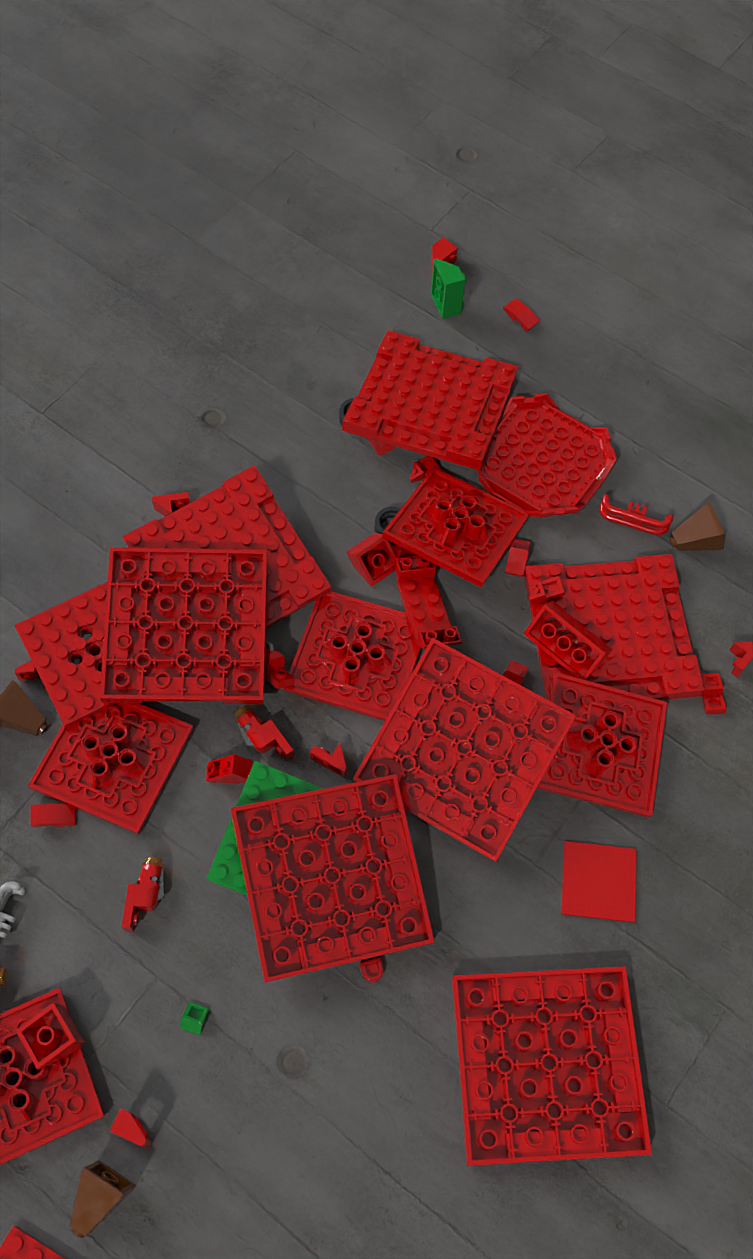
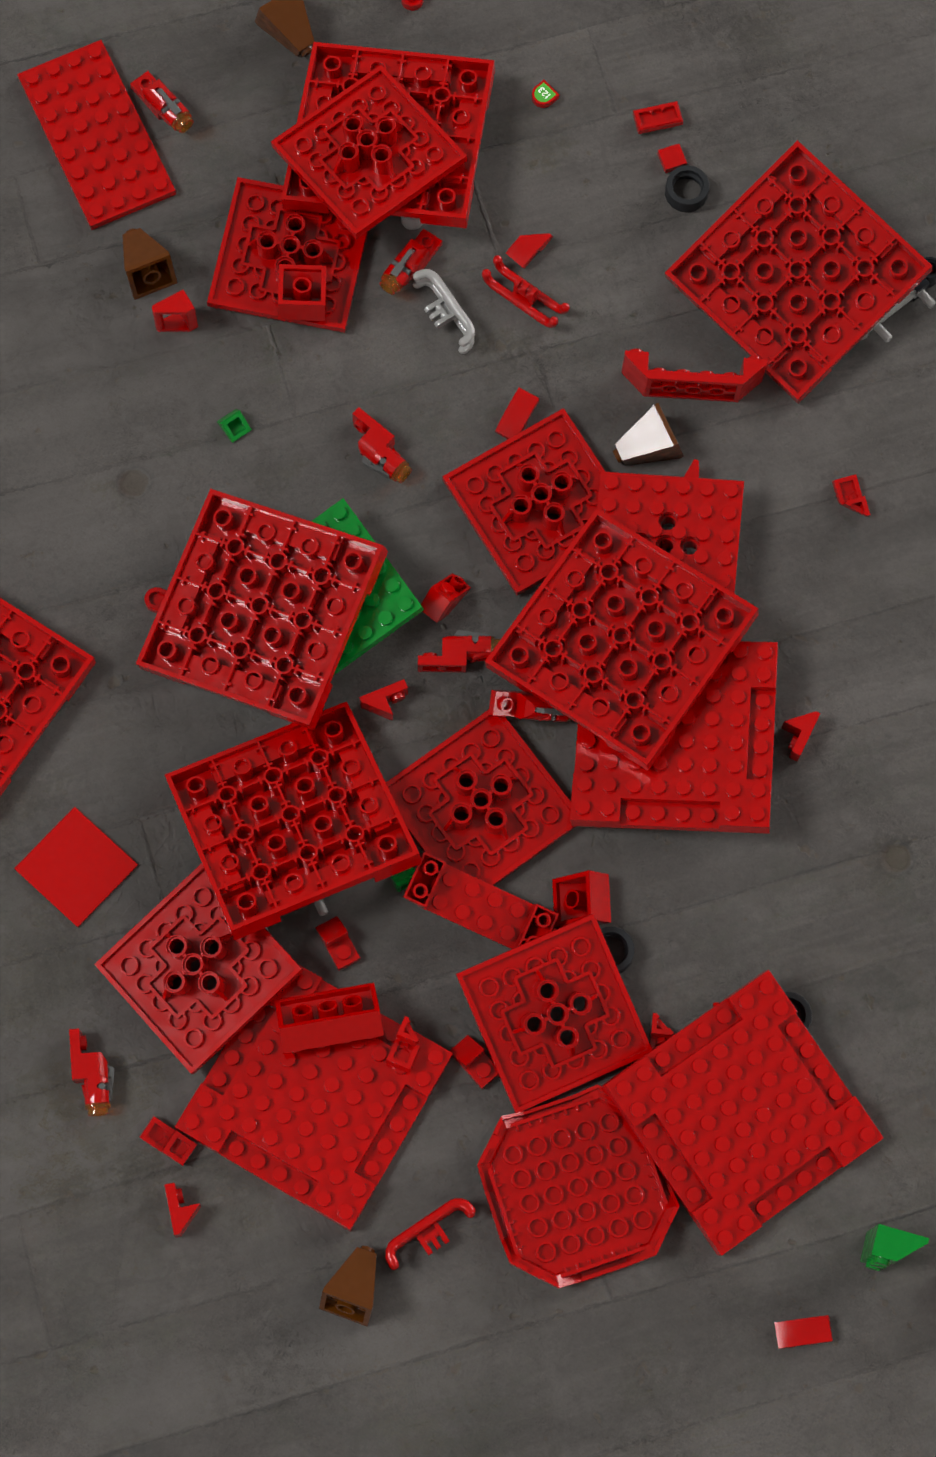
camera: 125 degrees right, 10 degrees up
none -> red plate [69,1028,115,1116]

